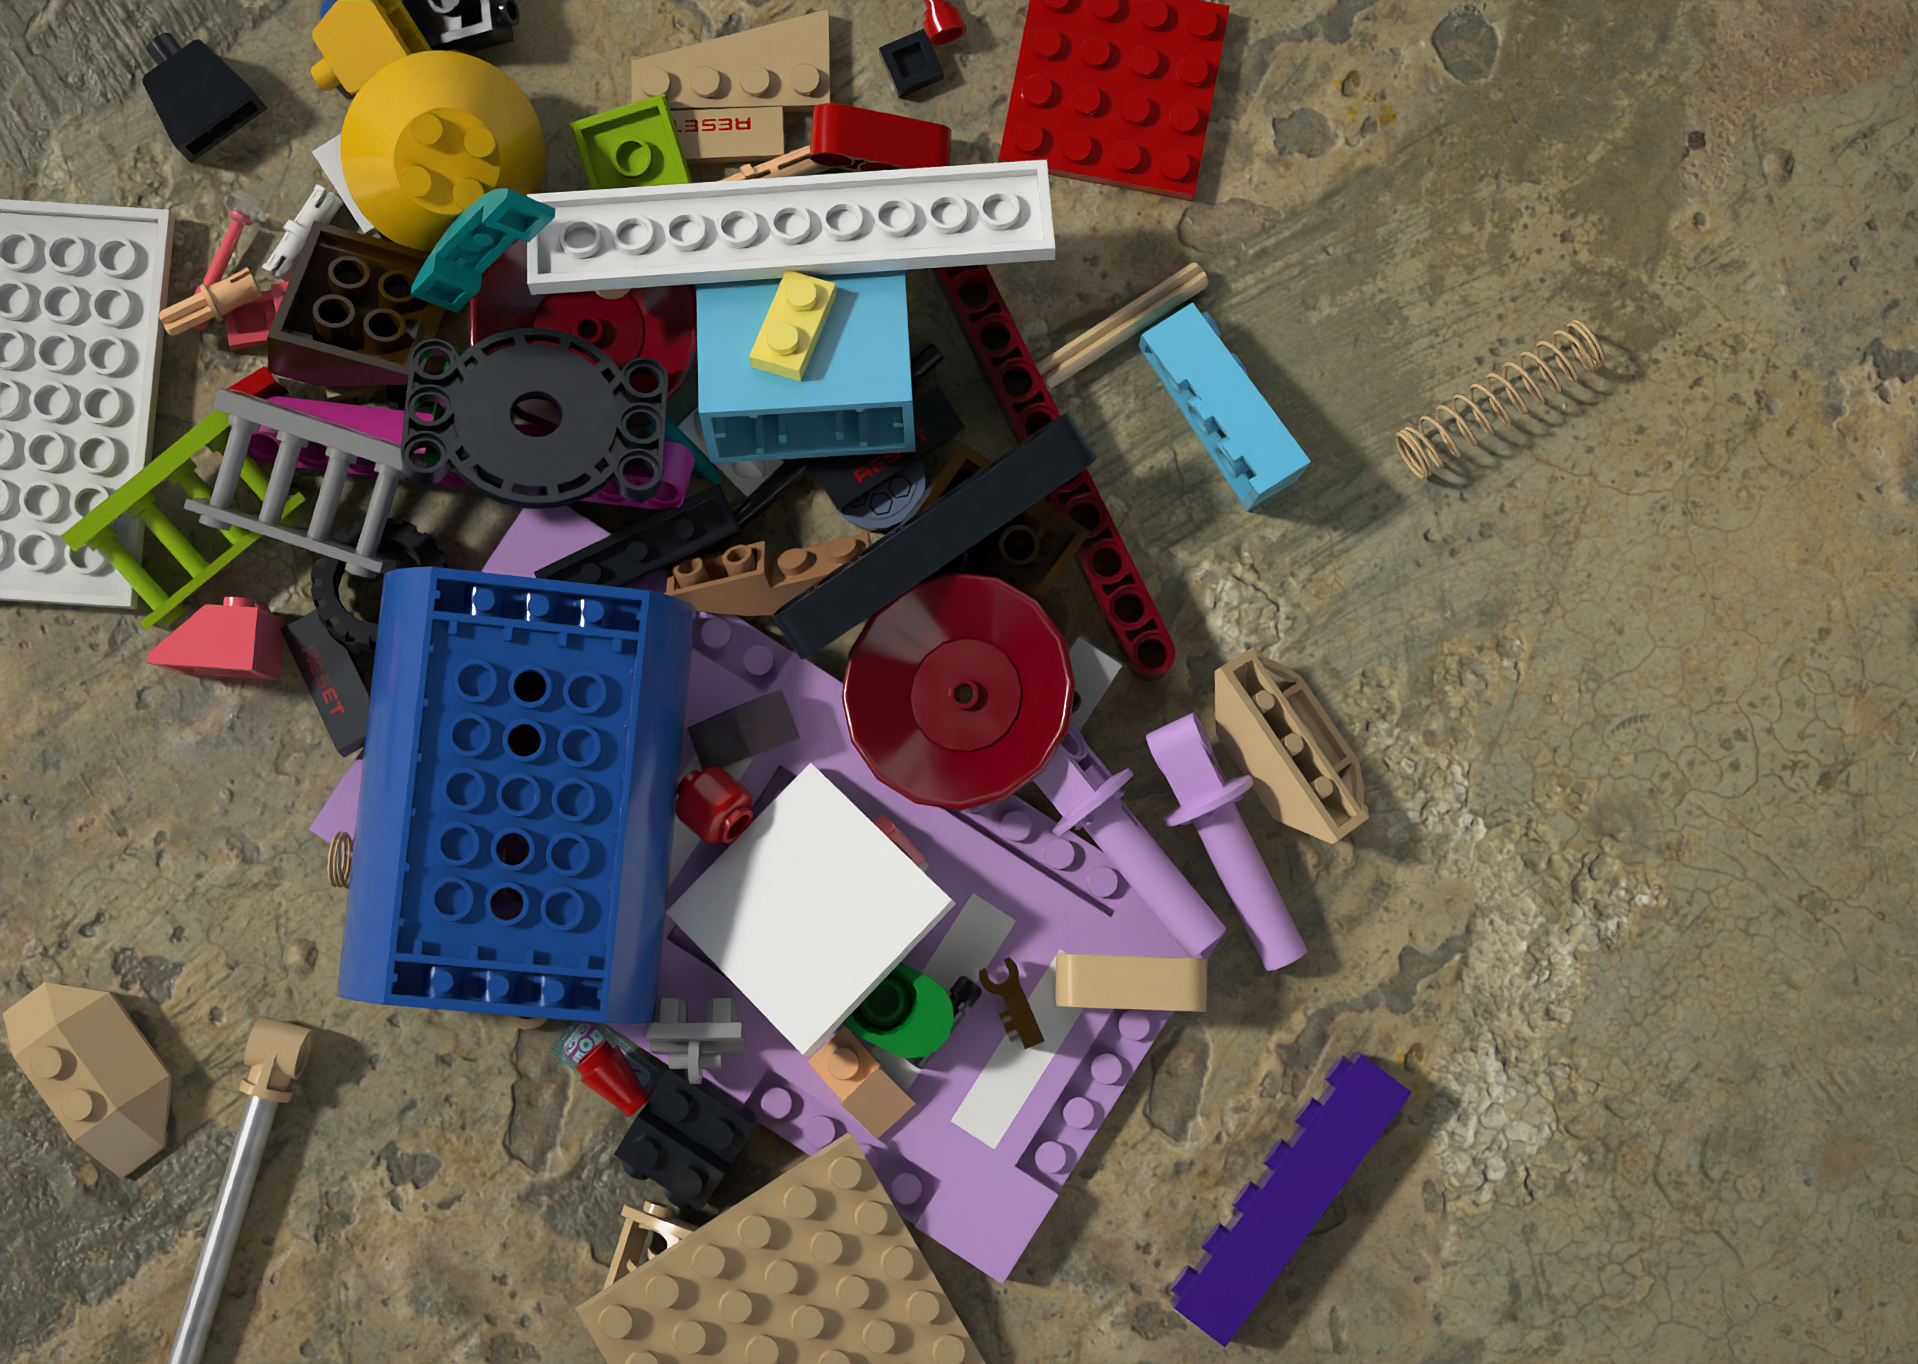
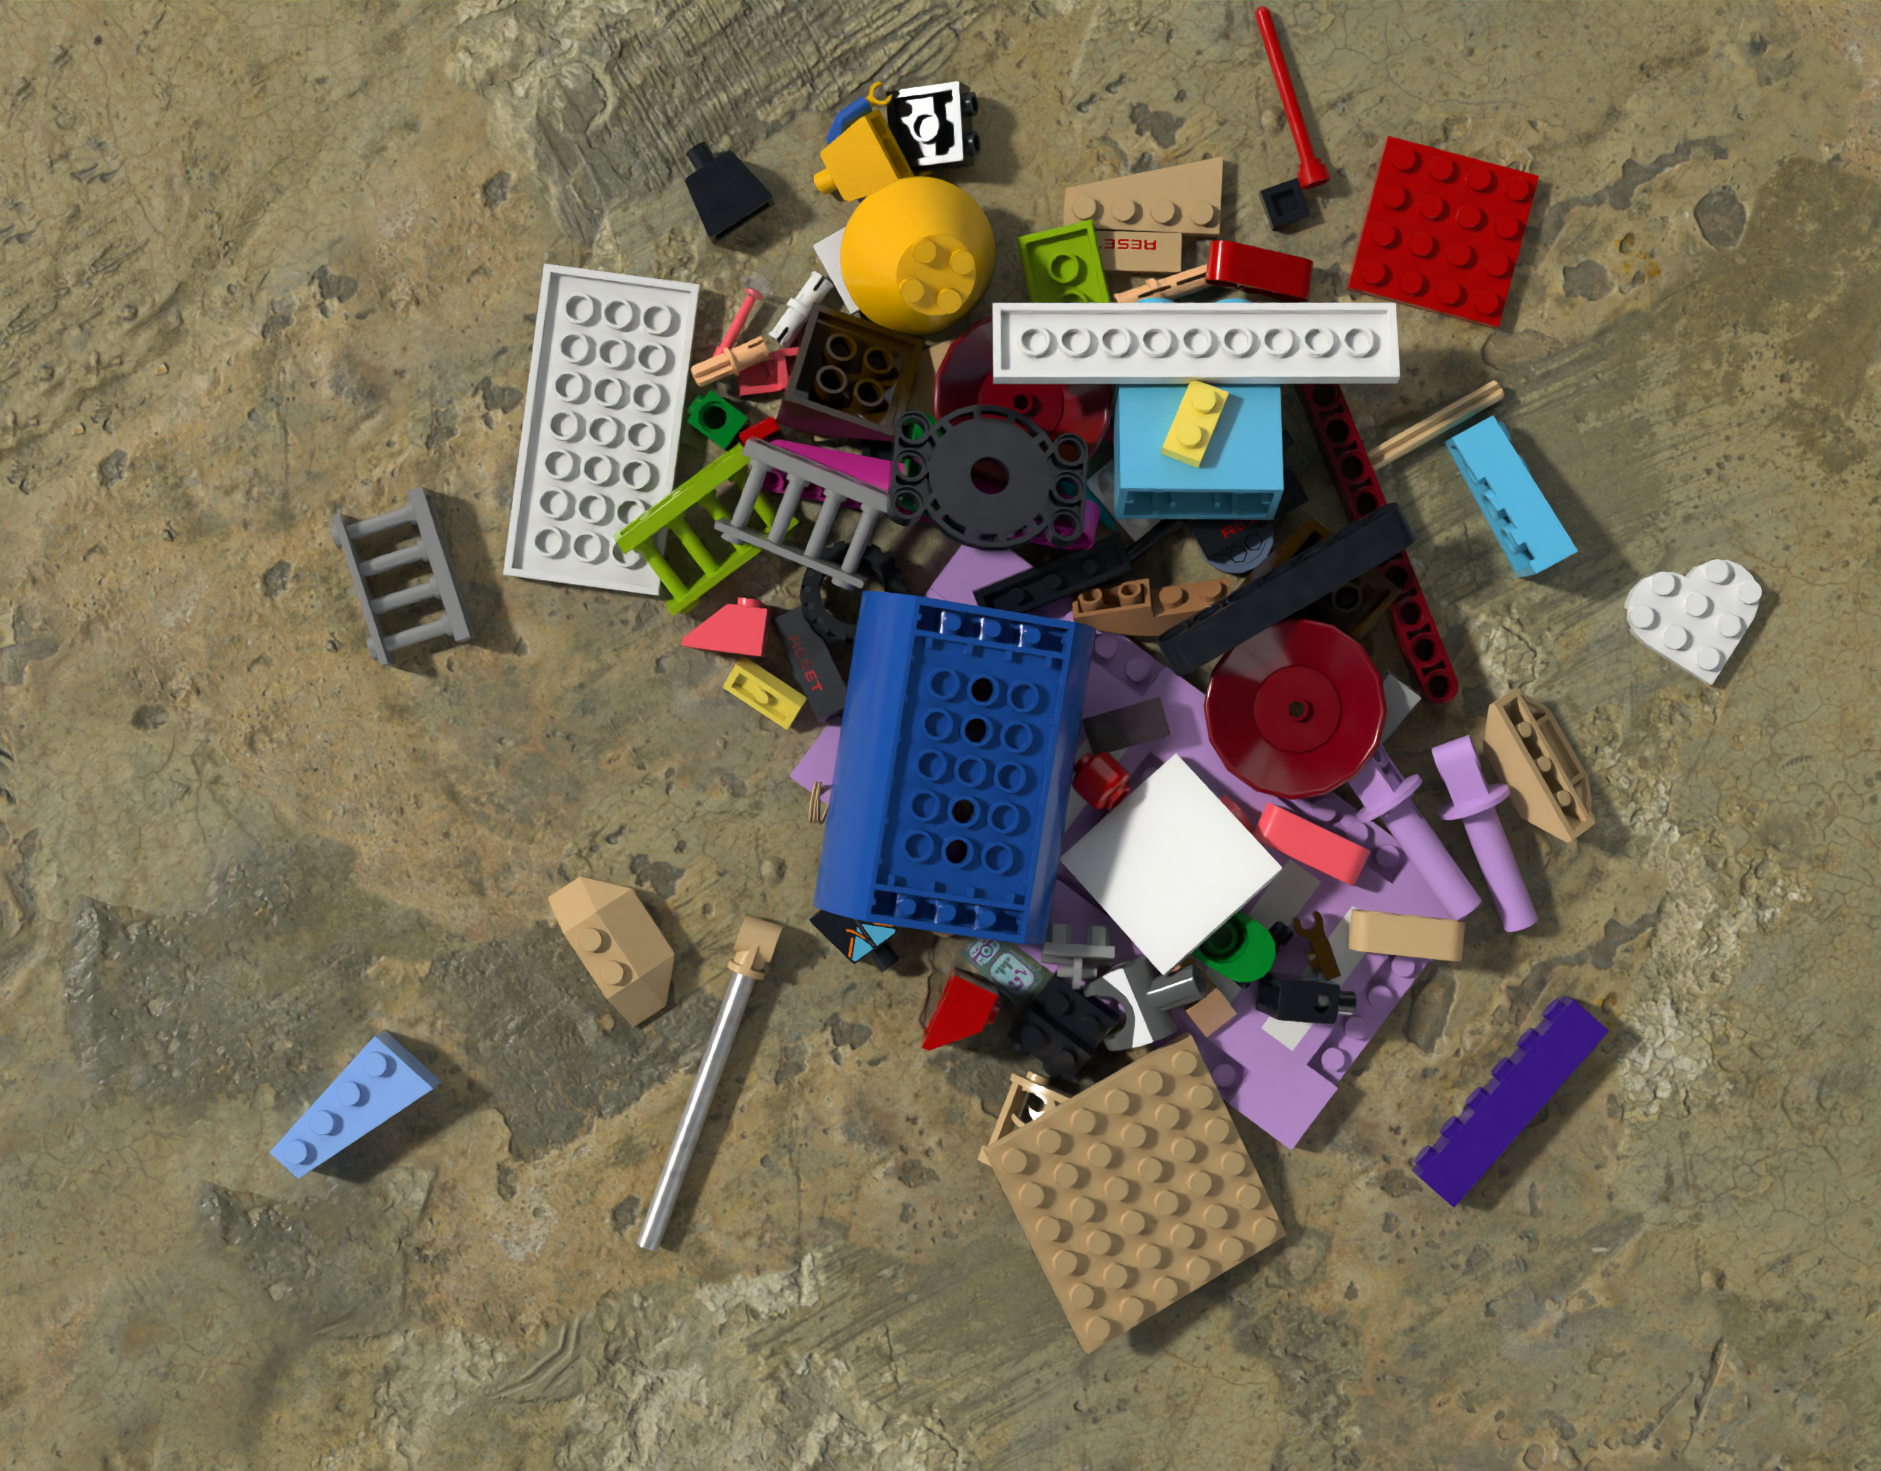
camera: 10 degrees right, 5 degrees up
teal slope [410,188,556,313] -> none
red cone [574,1039,651,1118] -> none
tan piece [1395,319,1605,479] -> none
none -> green brick [687,390,751,452]
none -> light yellow plate [722,655,807,730]
none -> black torso [809,909,900,973]
none -> red slope [922,967,1002,1051]
none -> dark grey connector [1082,956,1208,1051]
none -> coral beam [1252,802,1371,887]
none -> black torso [1256,972,1356,1024]
none -> white plate [1625,559,1762,685]

